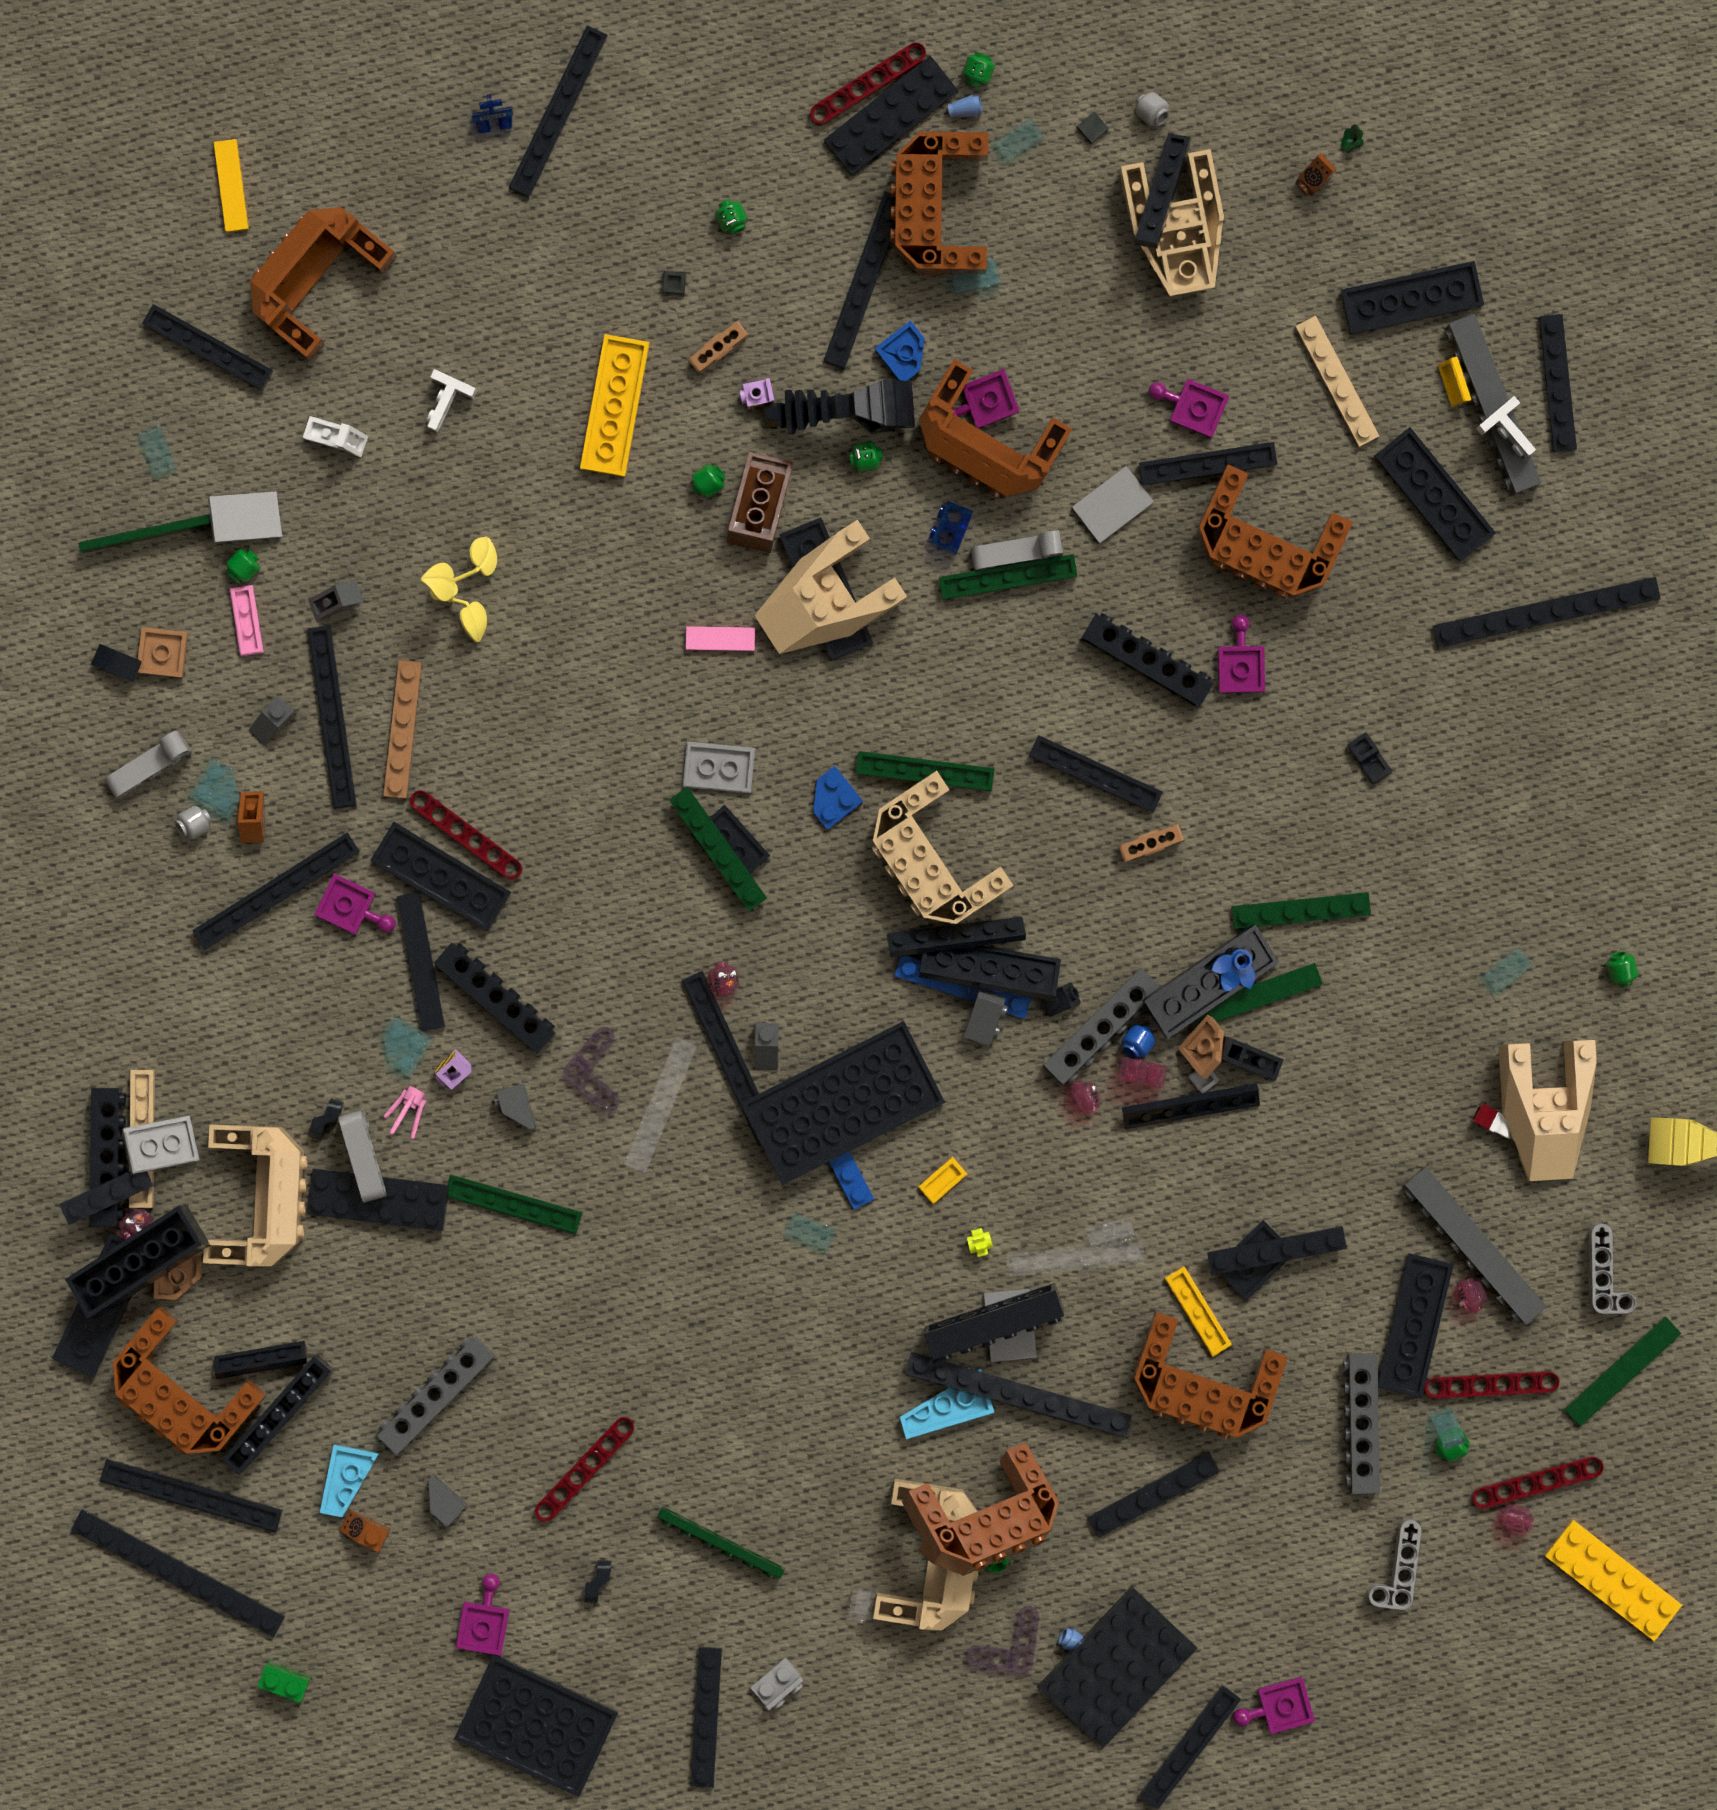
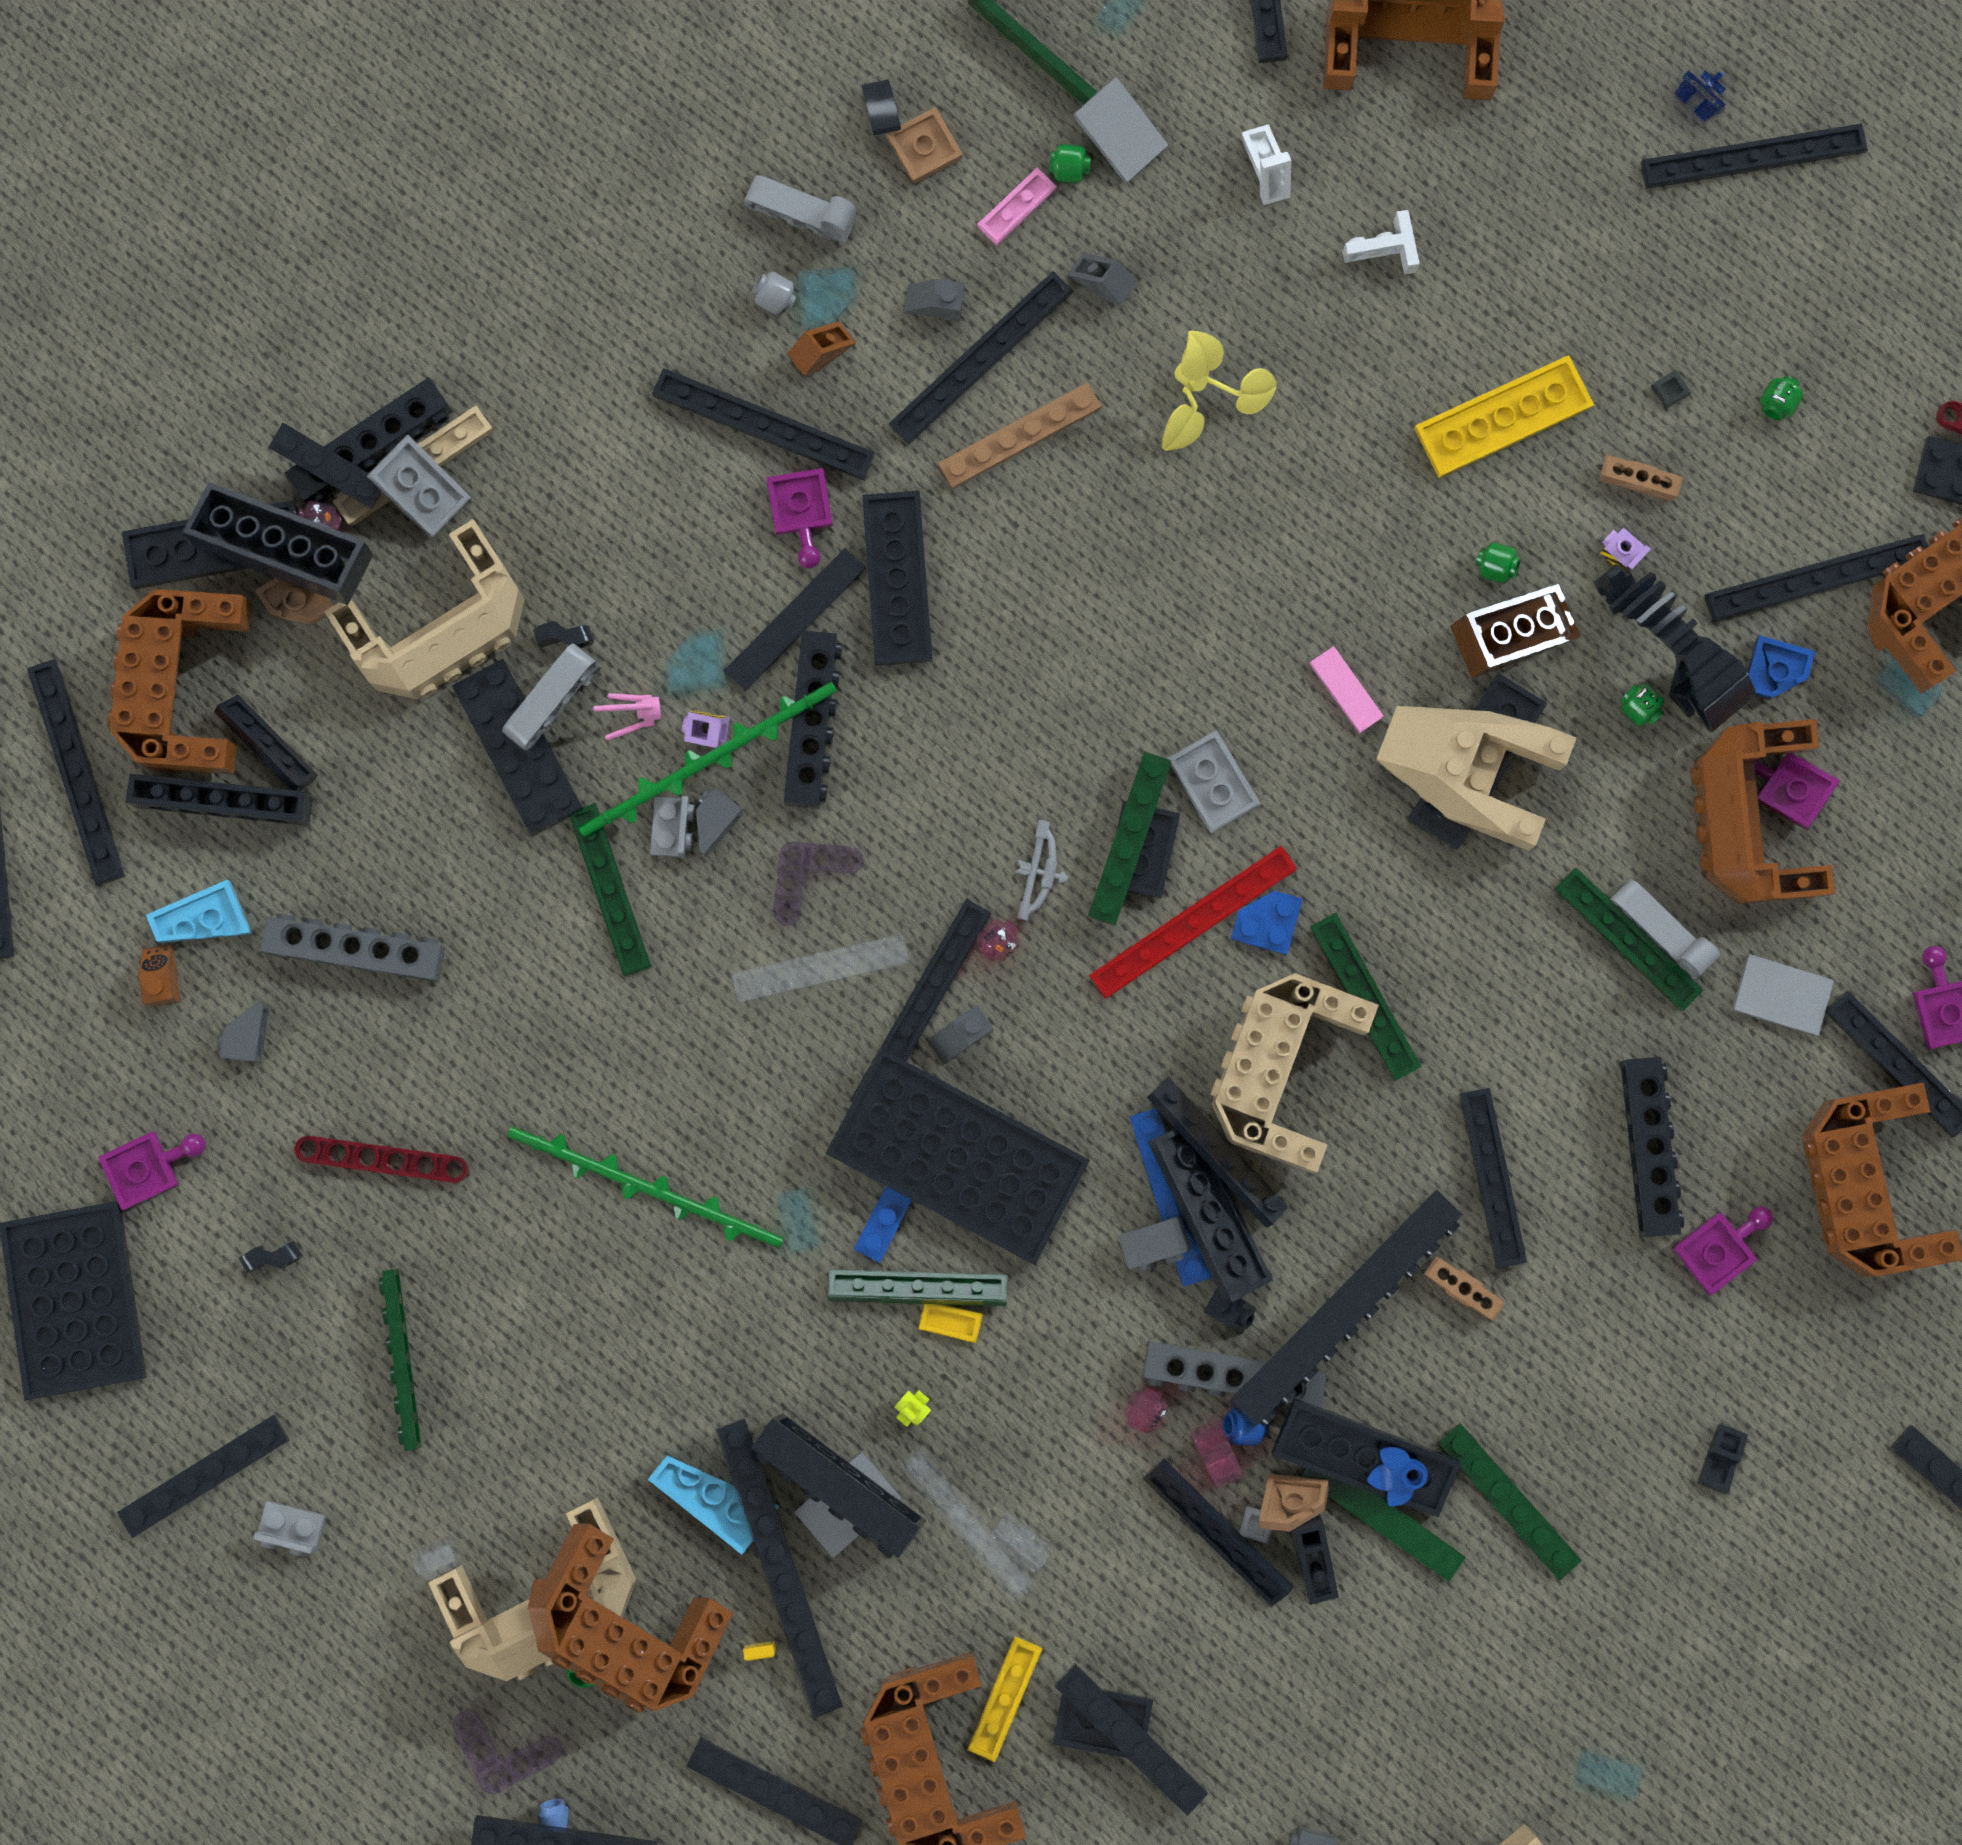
camera: 55 degrees right, 5 degrees down
dark red beam [410,790,523,879] -> none
clear blue brick [928,501,973,555] -> none
none -> green plant [507,1126,784,1249]
none -> green plant [579,681,838,837]
none -> light grey bracket [650,796,695,858]
none -> yellow tile [743,1641,776,1661]
none -> tile [828,1270,1007,1306]
none -> light grey piece [1015,820,1068,921]
none -> red tile [1089,846,1297,1000]
none -> black brick [1228,1190,1463,1428]

